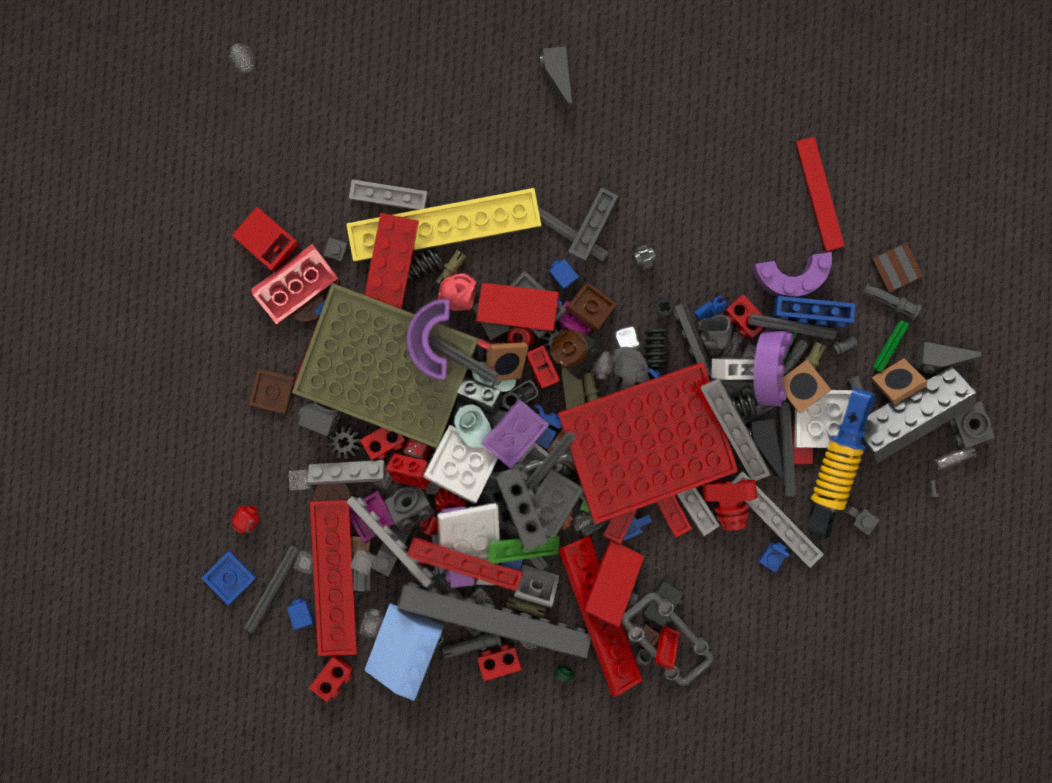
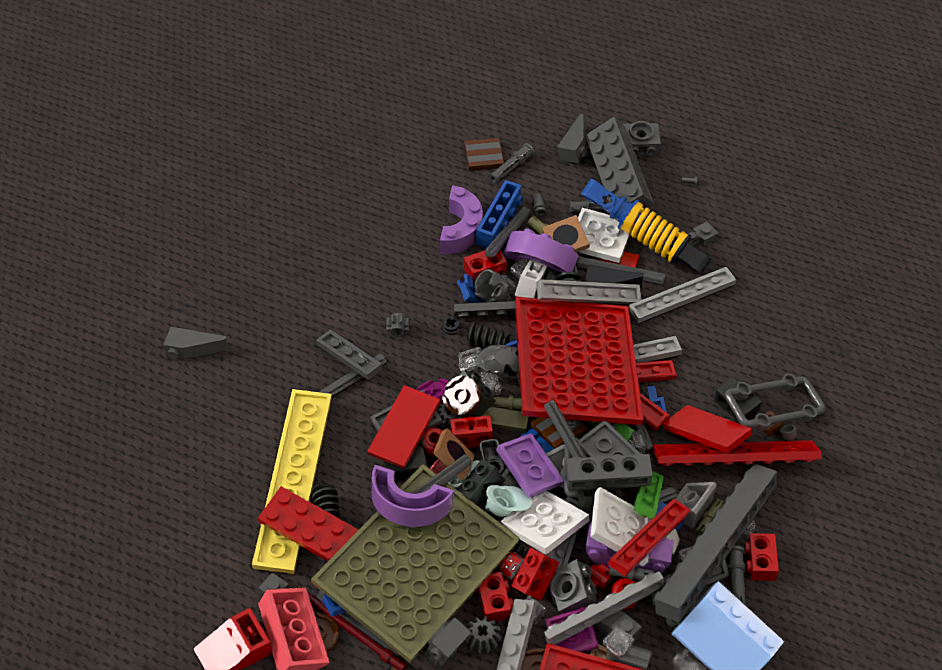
camera: 70 degrees left, 35 degrees down
clear head [228,43,257,74] -> none
light grey plate [349,180,428,210] -> none
olive pin [435,250,467,284] -> none
red gear [435,487,467,513] -> none
coral helmet [438,273,477,311] -> none
blue brick [549,259,579,290] -> none
dark green plate [555,665,574,683] -> none
reddish brown tile [566,282,617,332] -> none
red tile [655,626,680,670] -> none
red beam [702,479,758,530] -> none
blue bracket [758,542,790,573] -> none
red tile [795,137,845,252] -> none
medium nougat tile [871,359,928,405] -> none
green axle [873,320,909,372] -> none
clear pin [934,446,977,470] -> none

